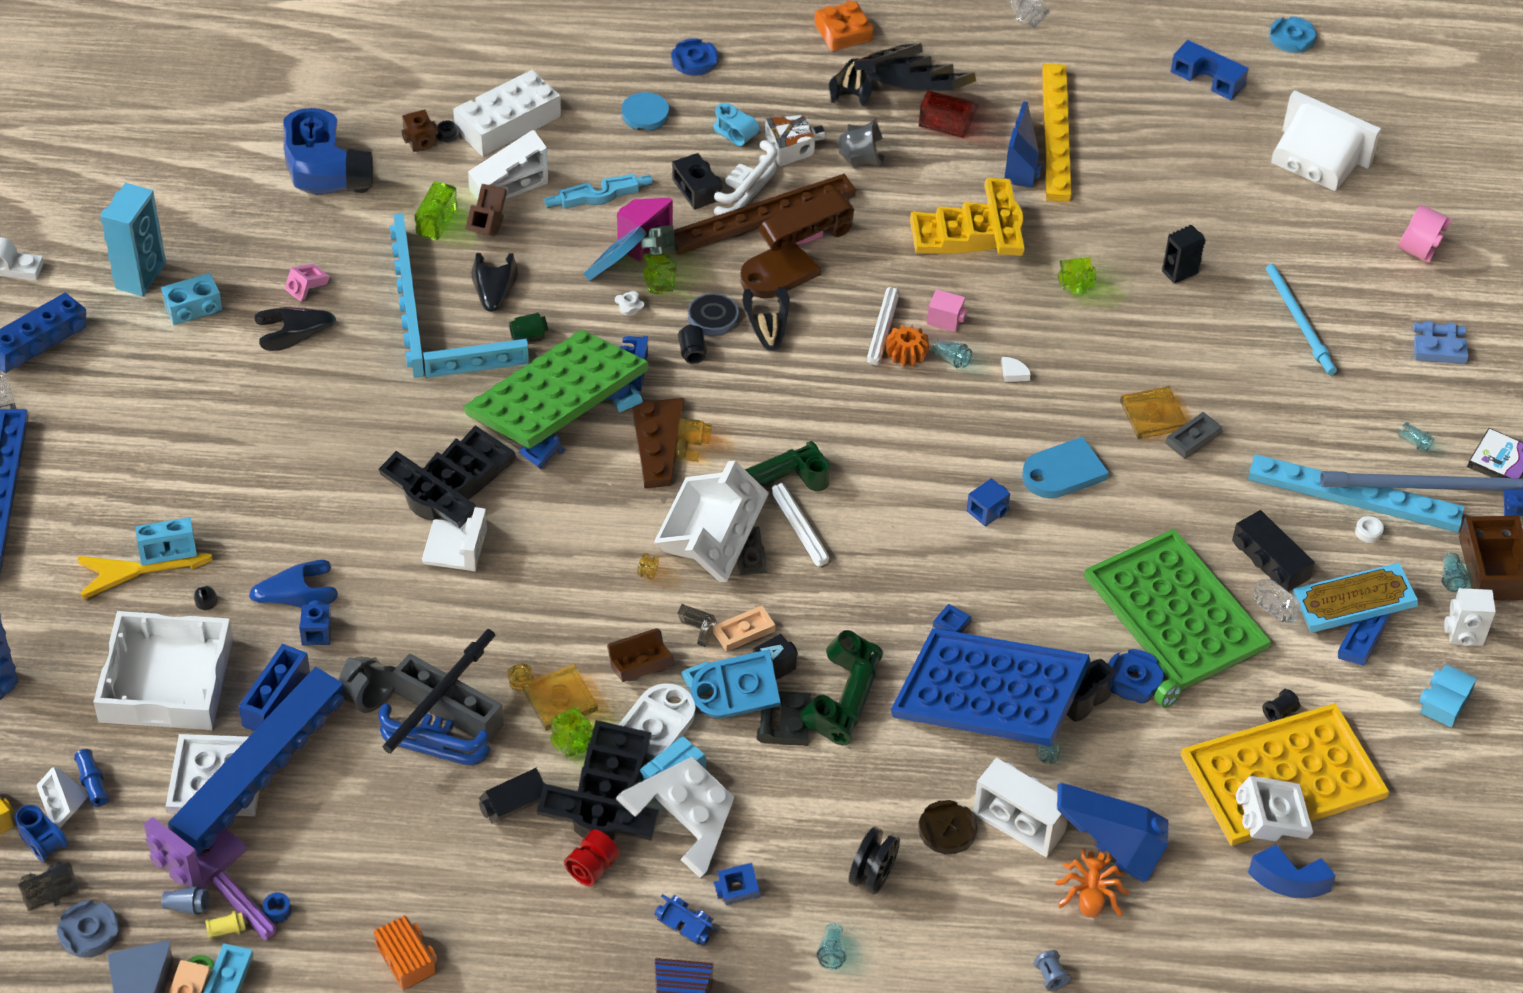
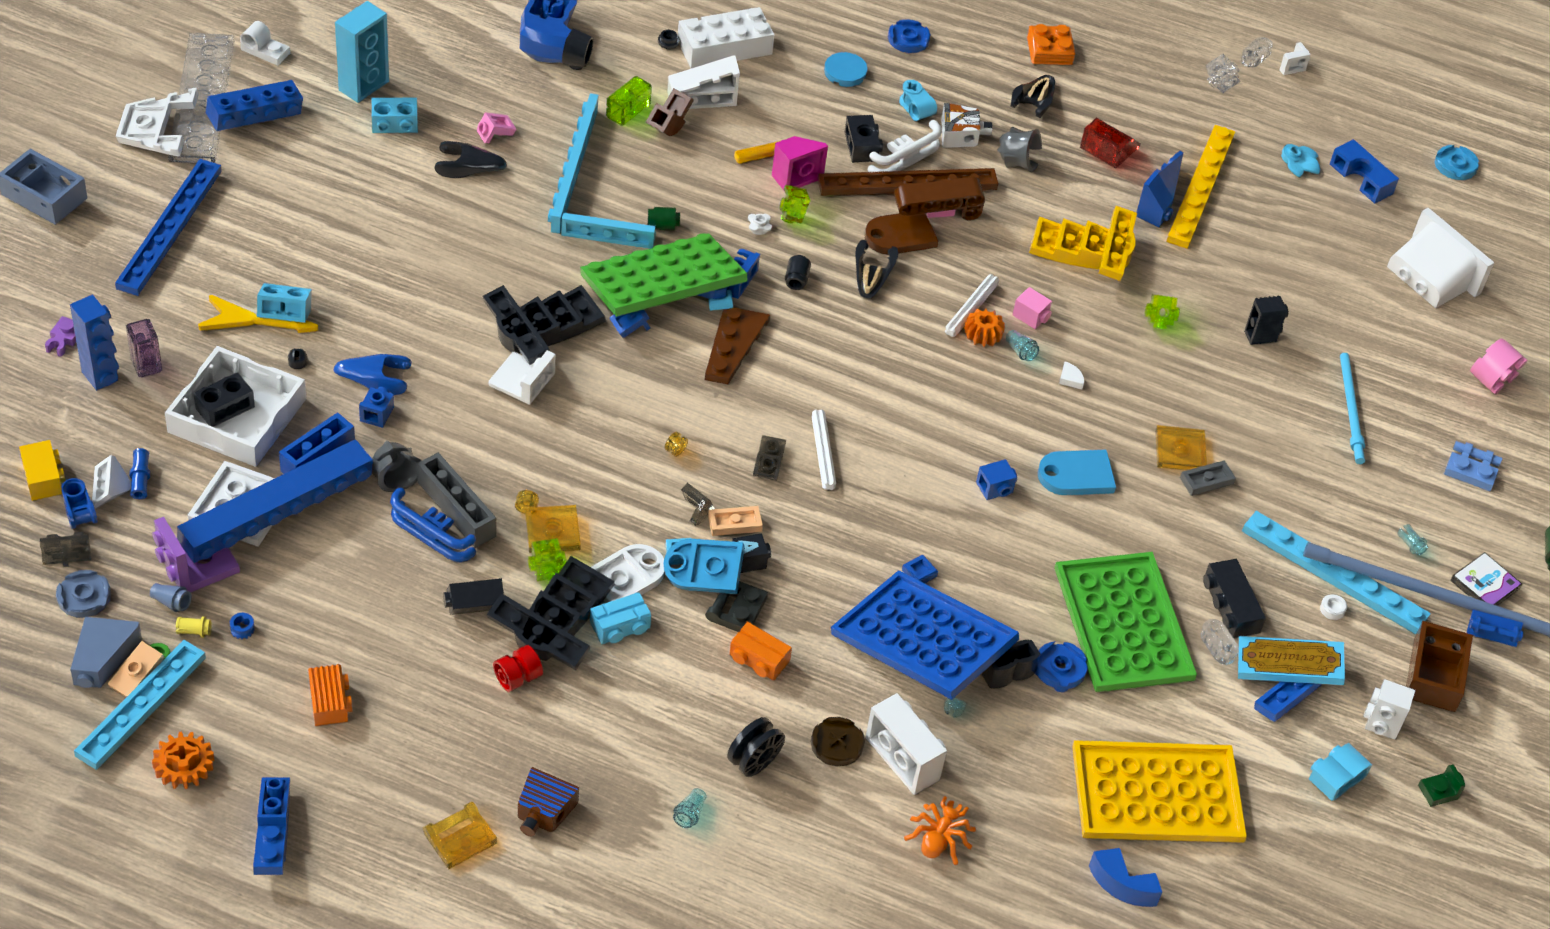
camera: 15 degrees right, 0 degrees up
medium lavender axle [213,872,277,940] -> none
black bar [382,629,495,754] -> none
reddish brown brick [401,109,438,152] -> none
black animal [471,252,518,312] -> none
medium azure piece [544,174,653,208] -> none
dark azure tile [583,225,647,281] -> none
reddish brown bracket [607,628,675,682] -> none
white wing [616,757,734,878] -> none
sand green hinge [641,225,675,254] -> none
white windscreen [654,461,769,582] -> none
blue hinge [654,894,718,945] -> none
clear yellow piece [676,417,712,462] -> none
tile [688,293,739,336] -> none
blue brick [714,863,761,905] -> none
dark green piece [745,441,829,516] -> none
dark green piece [801,630,883,745] -> none
black slope [854,43,976,90] -> none
sand blue bush [1034,950,1071,991] -> none
blue wedge [1057,783,1168,883] -> none
bright green tile [1154,679,1182,708] -> none
white plate [1236,776,1313,841] -> none
black bush [1262,689,1301,722] -> none
clear light blue cone [1442,553,1469,592] -> none
none -> clear purple brick [126,319,162,378]
none -> black brick [194,372,255,427]
none -> orange brick [729,622,792,680]
none -> yellow axle [734,141,779,164]
none -> medium azure plate [1281,144,1320,177]

